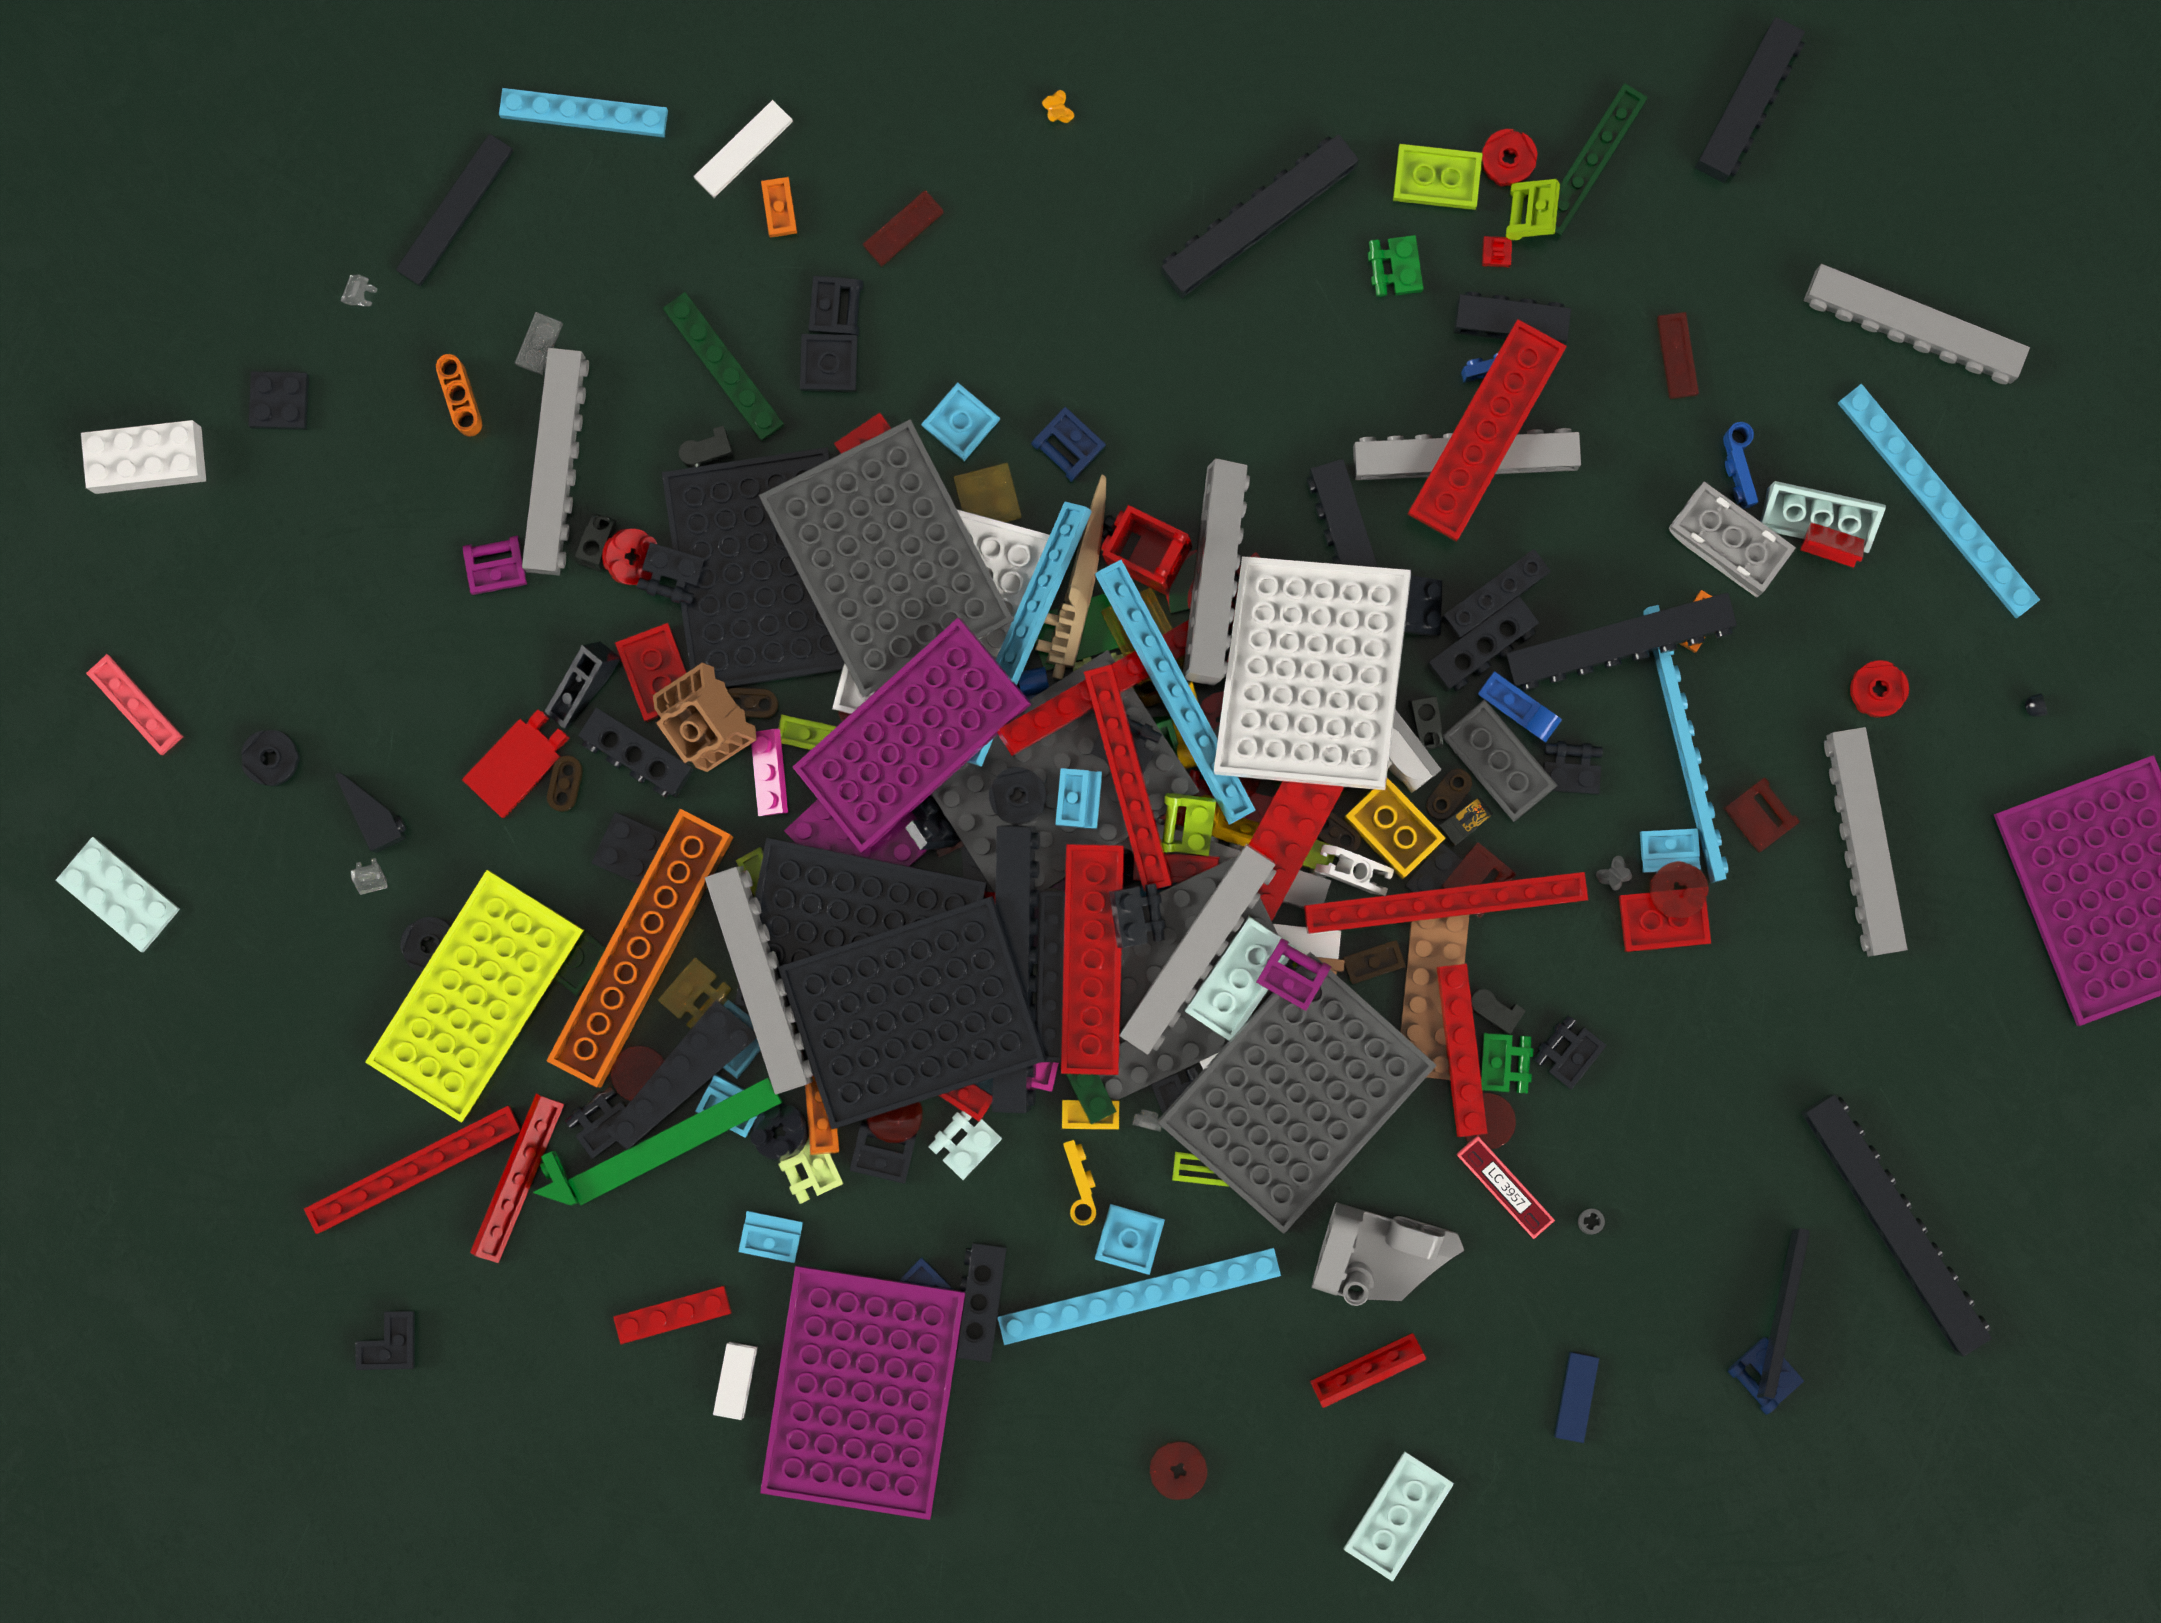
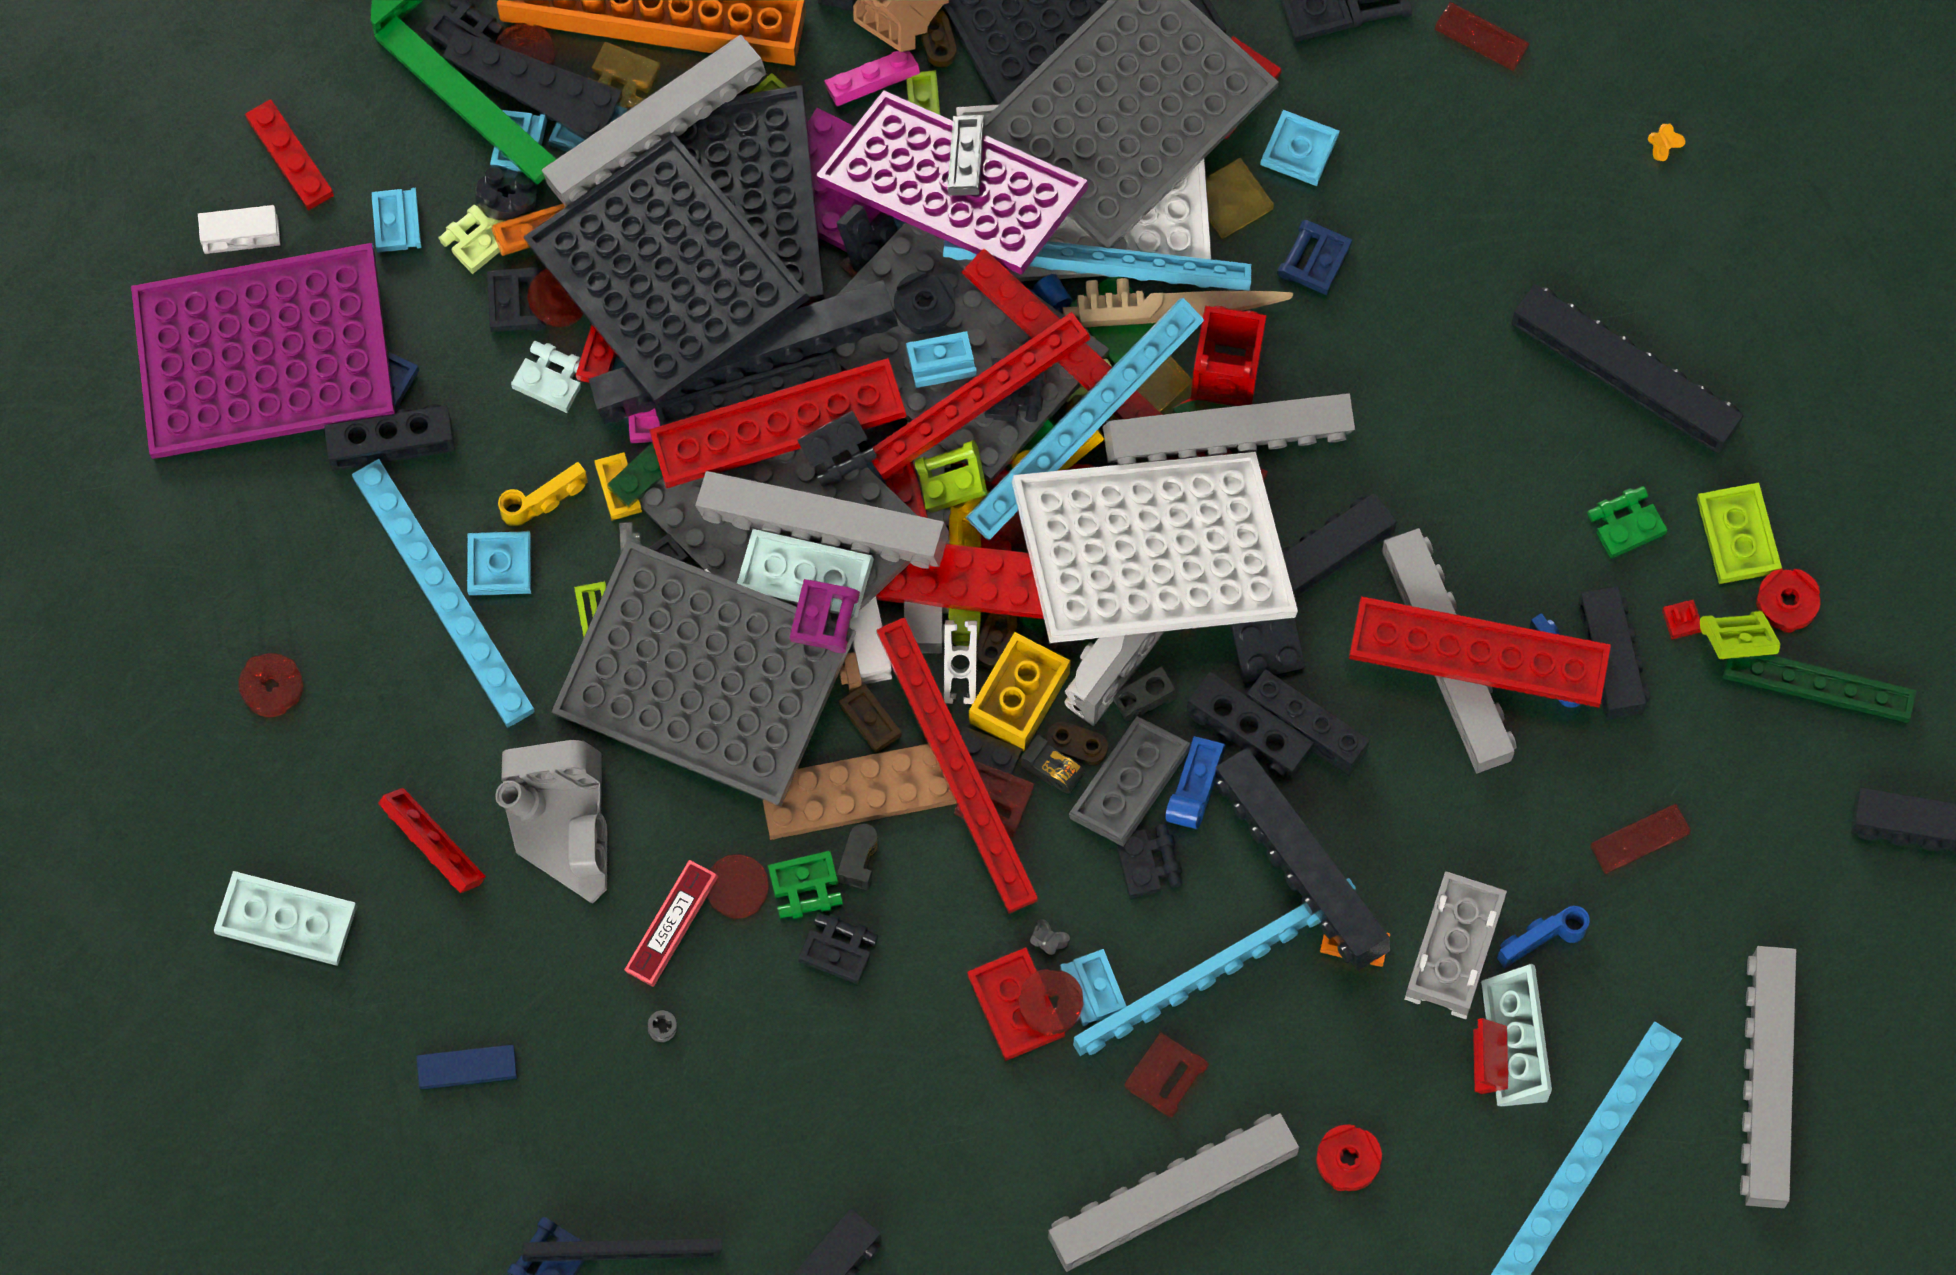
camera: 70 degrees right, 15 degrees down
red plate [1437,964,1488,1137] -> none
none -> tile [948,115,985,196]

